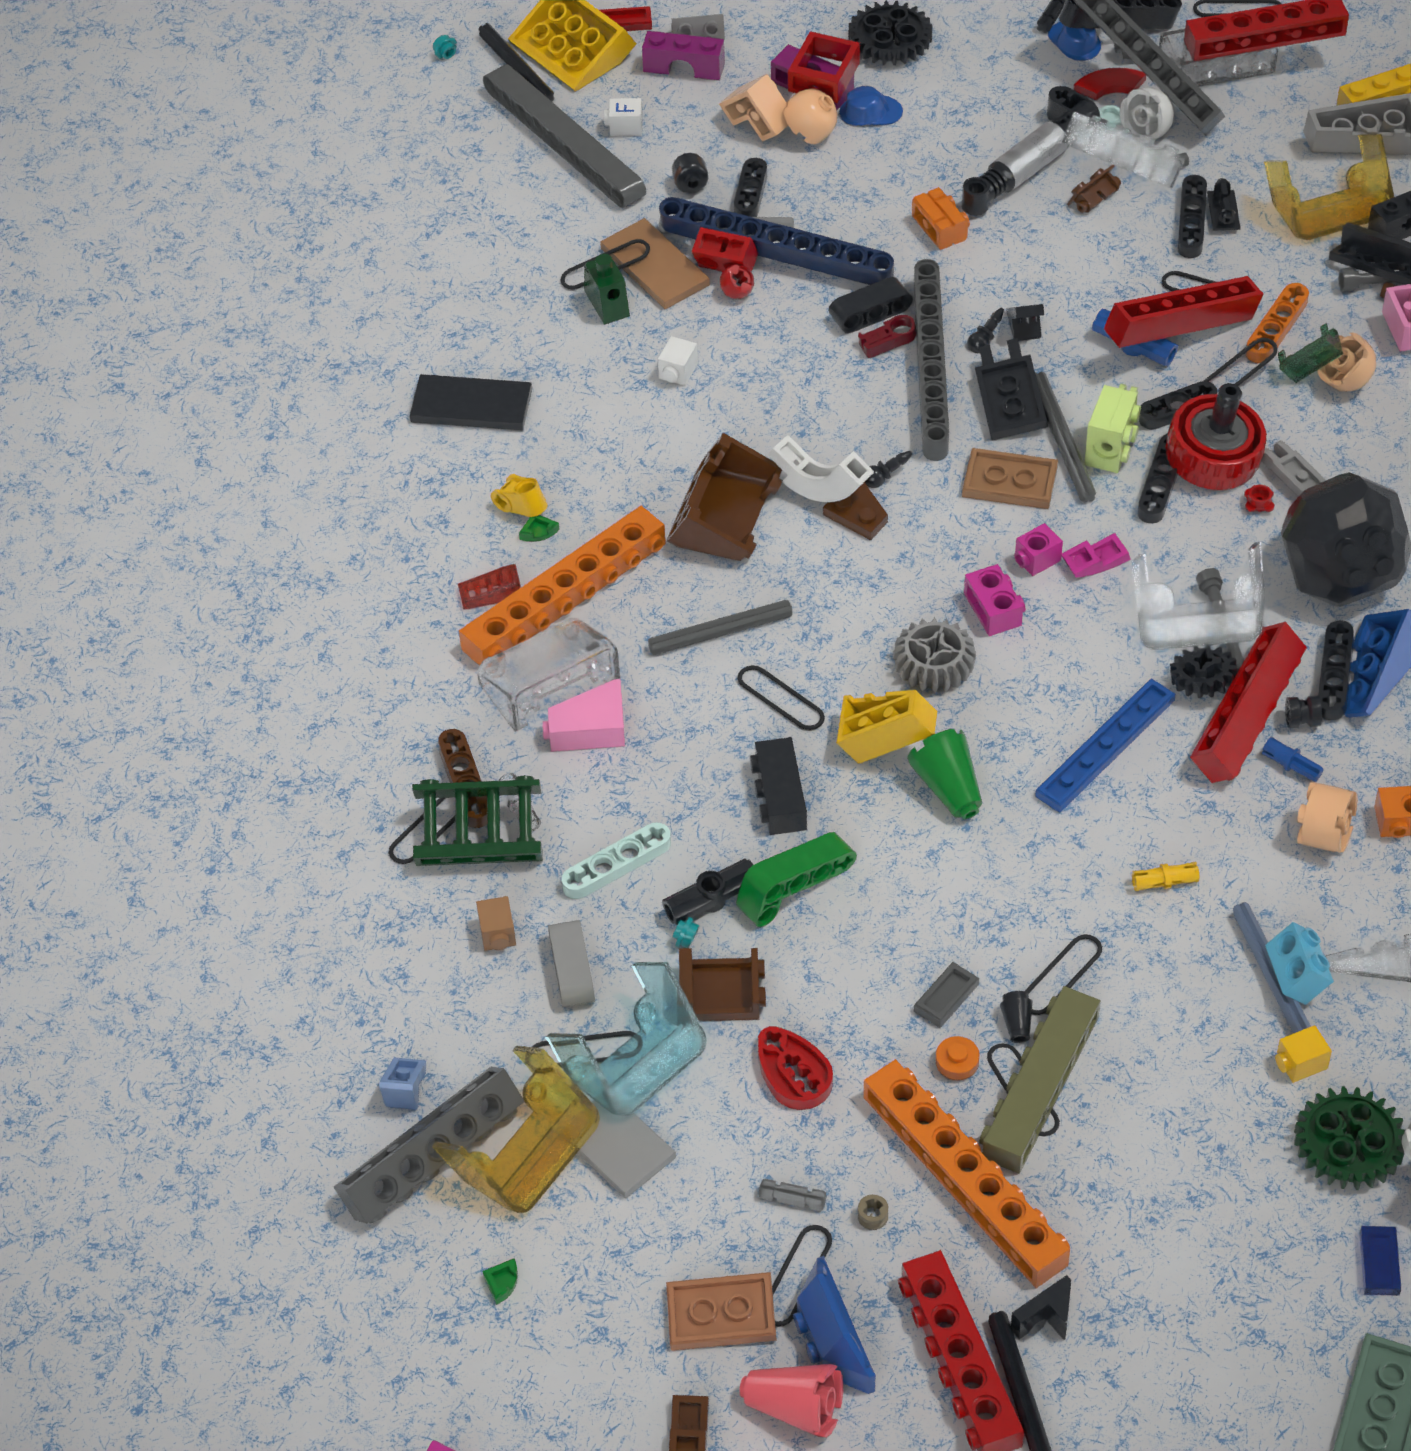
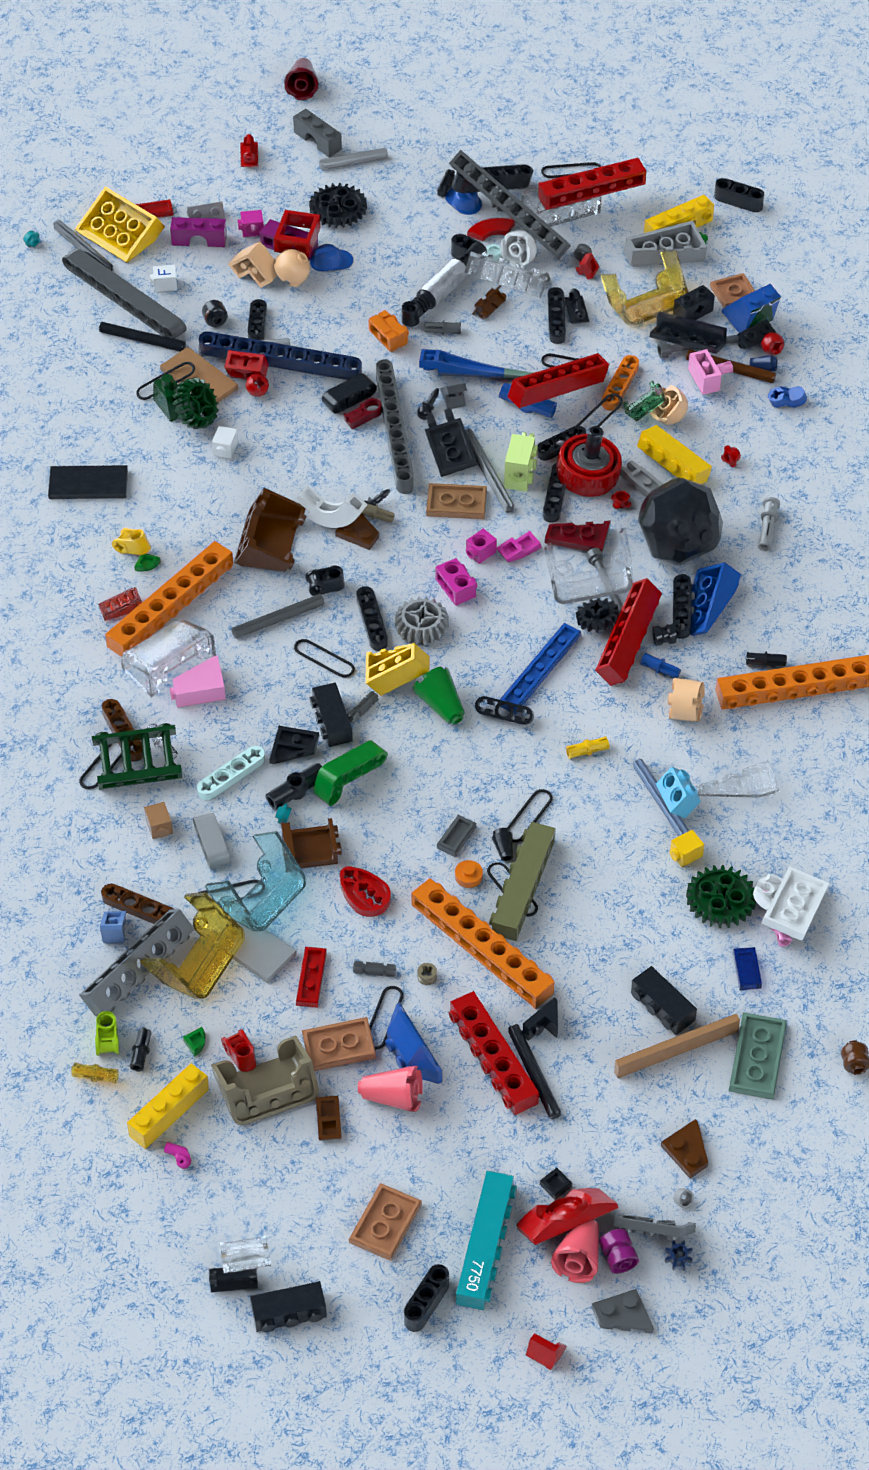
camera: 10 degrees left, 0 degrees up
none -> clear yellow pin [71,1062,119,1084]
none -> lime piece [95,1011,119,1056]
none -> black axle [99,322,186,352]
none -> reddish brown beam [101,883,174,924]
none -> yellow brick [127,1063,209,1150]
none -> black axle [129,1027,152,1072]
none -> dark green gear [172,378,219,429]
none -> dark tan windscreen [211,1036,319,1125]
none -> red piece [221,1029,257,1072]
none -> dark pink brick [237,210,264,237]
none -> black wing [269,725,320,764]
none -> red tile [296,946,327,1008]
none -> black piece [305,565,345,596]
none -> dark grey axle [347,691,379,723]
none -> black beam [356,586,388,651]
none -> dark tan axle [361,503,395,523]
none -> blue plate [419,349,533,379]
none -> dark grey axle [424,320,461,335]
none -> black beam [475,696,534,725]
none -> dark red wing [544,520,611,553]
none -> dark grey bush [574,244,592,261]
none -> red tile [575,253,600,279]
none -> medium nougat tile [614,1014,740,1078]
none -> black brick [631,966,697,1035]
none -> yellow brick [637,425,712,484]

